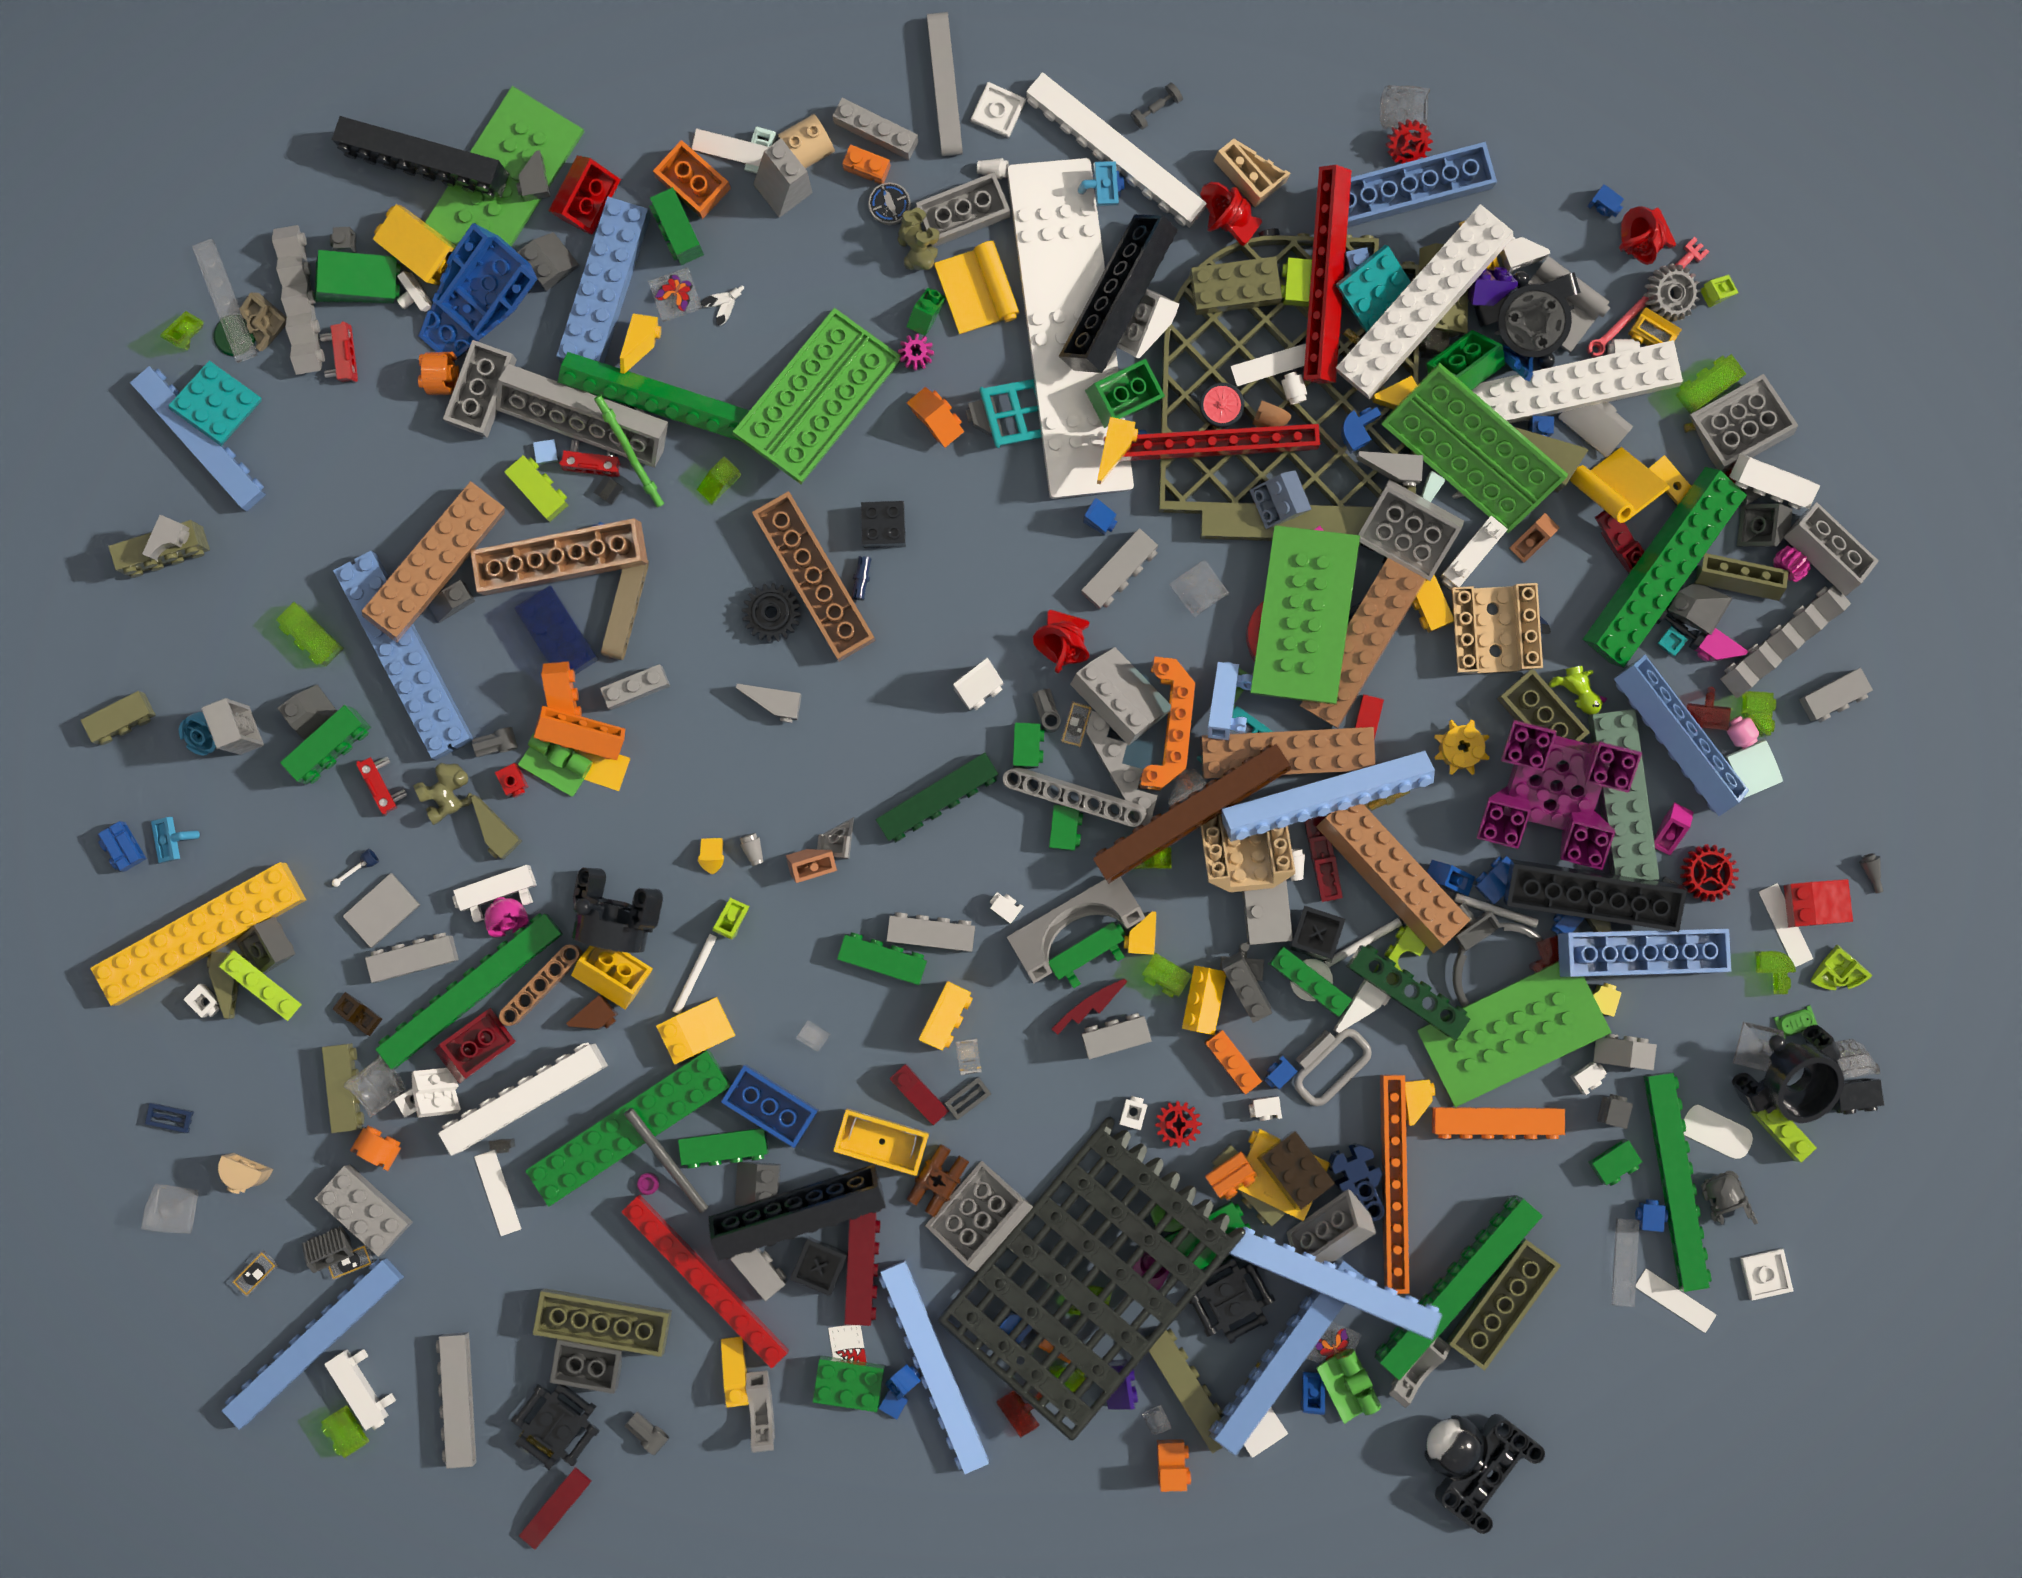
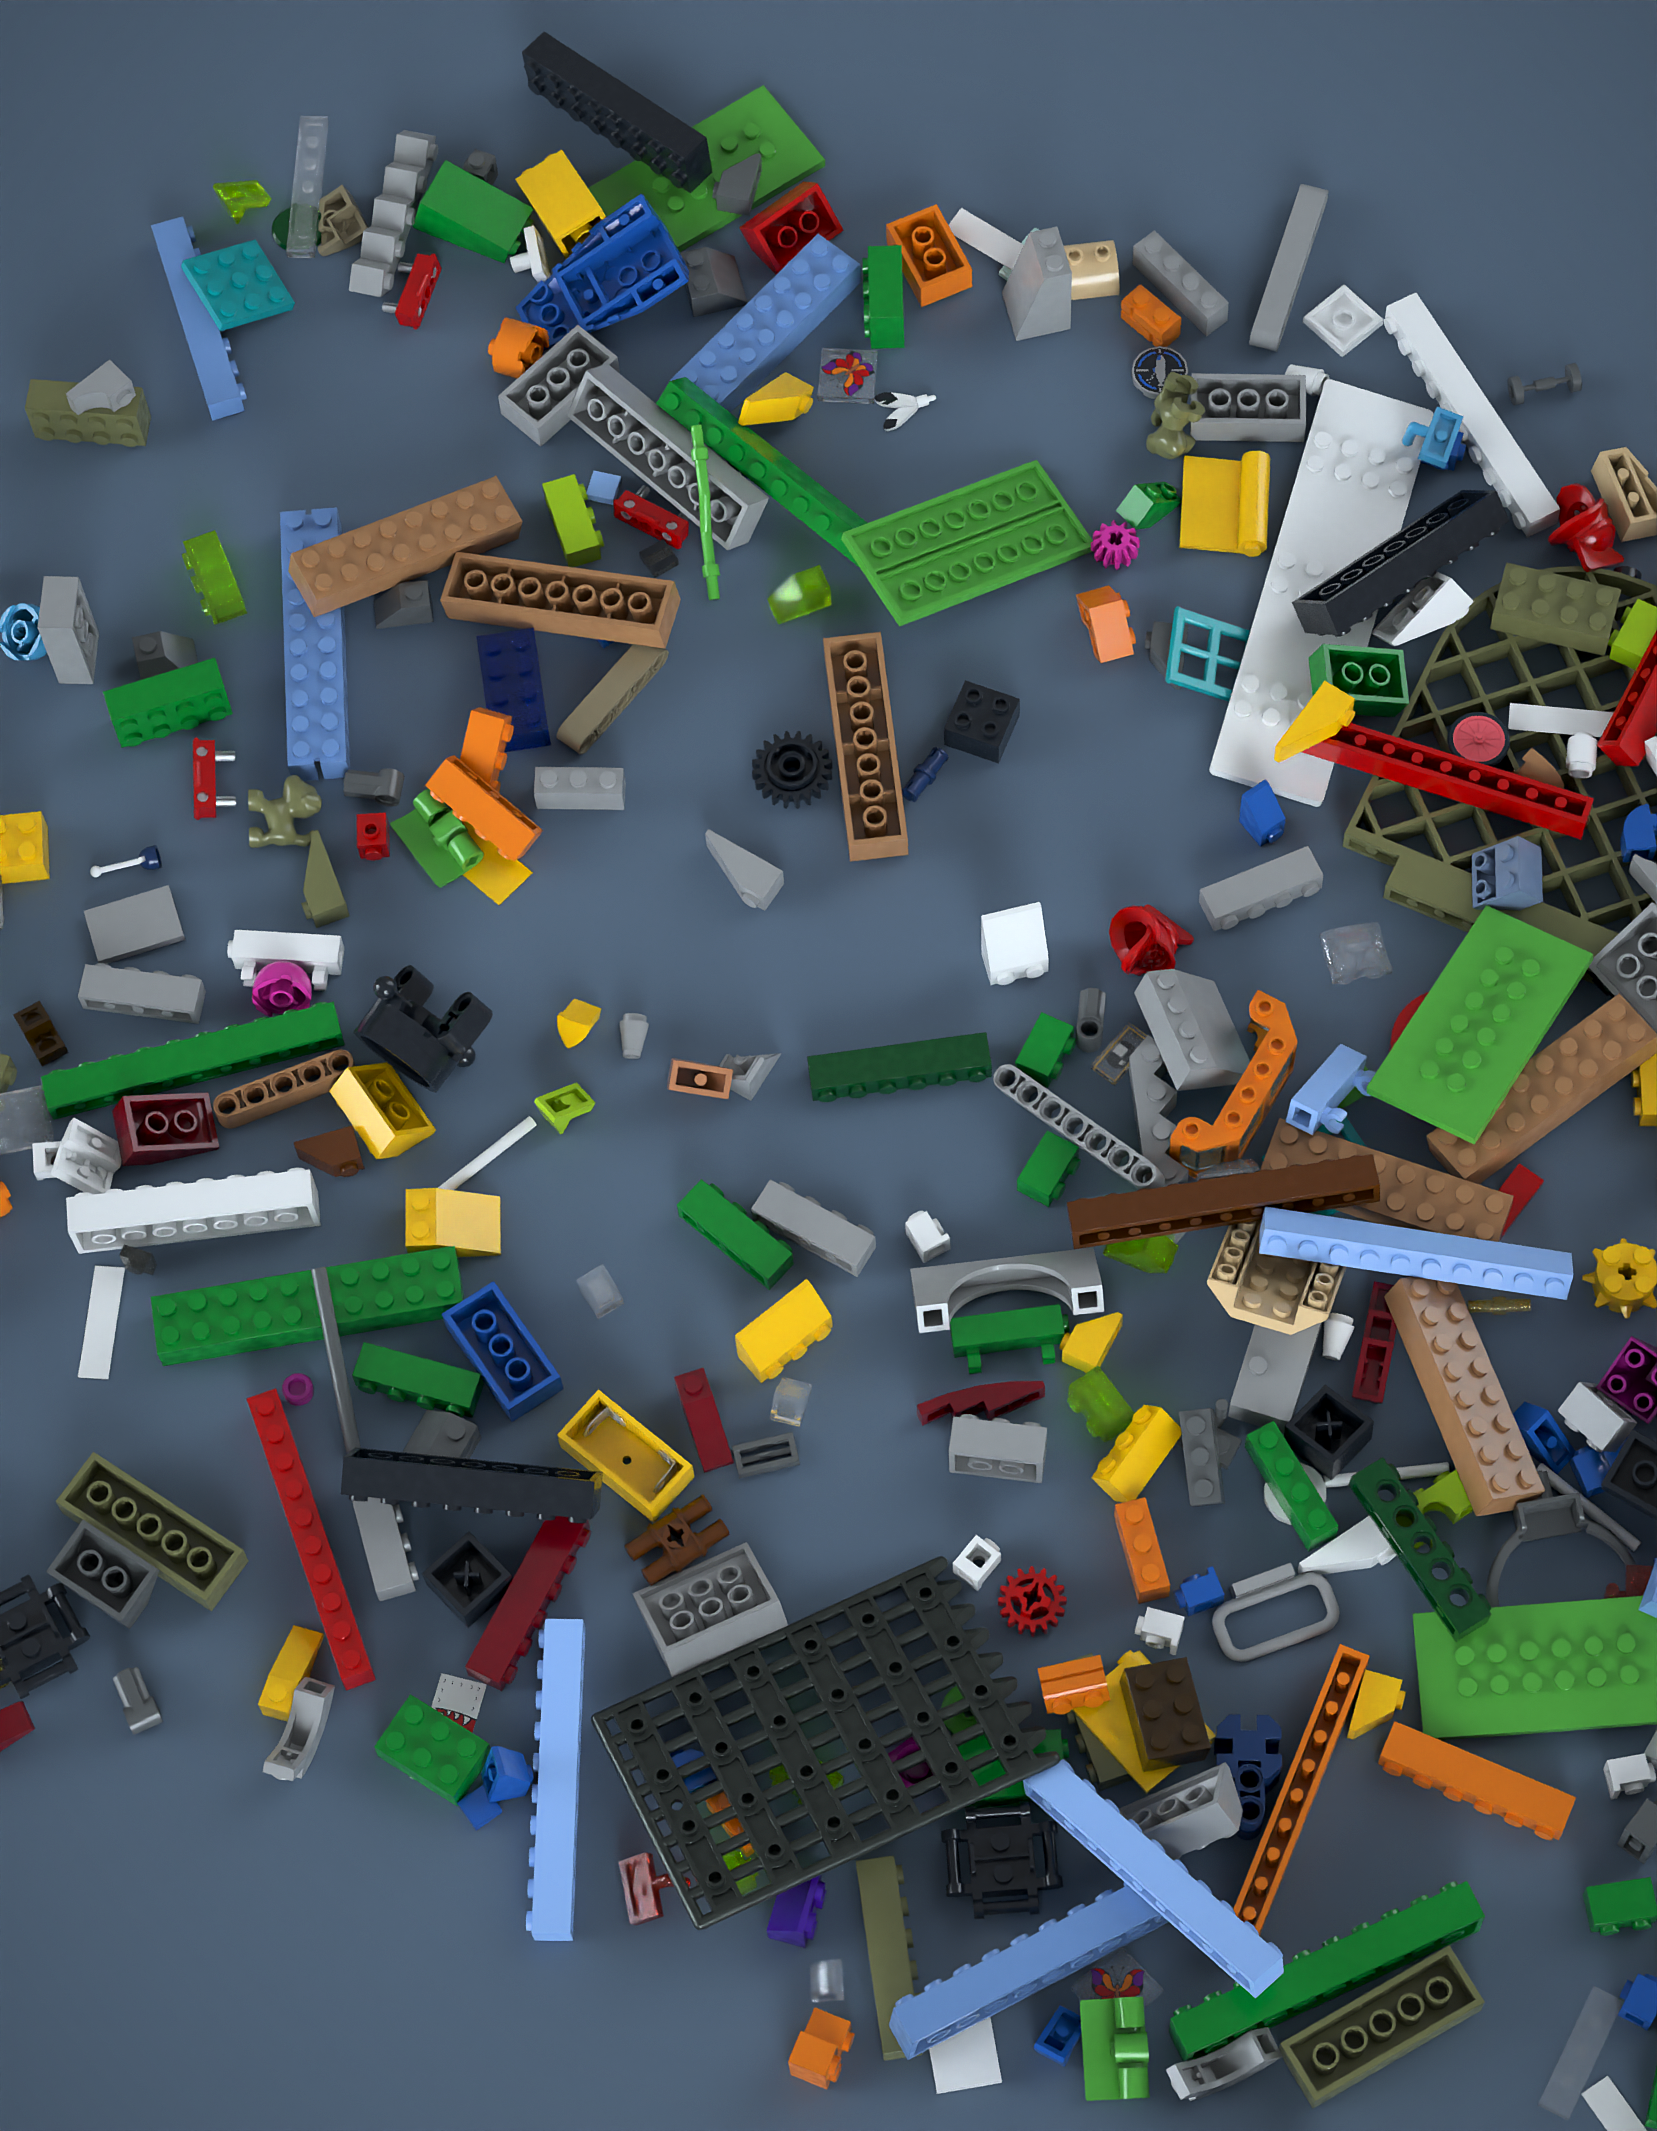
camera: 30 degrees right, 20 degrees down
none -> light grey brick [1558,1381,1637,1452]

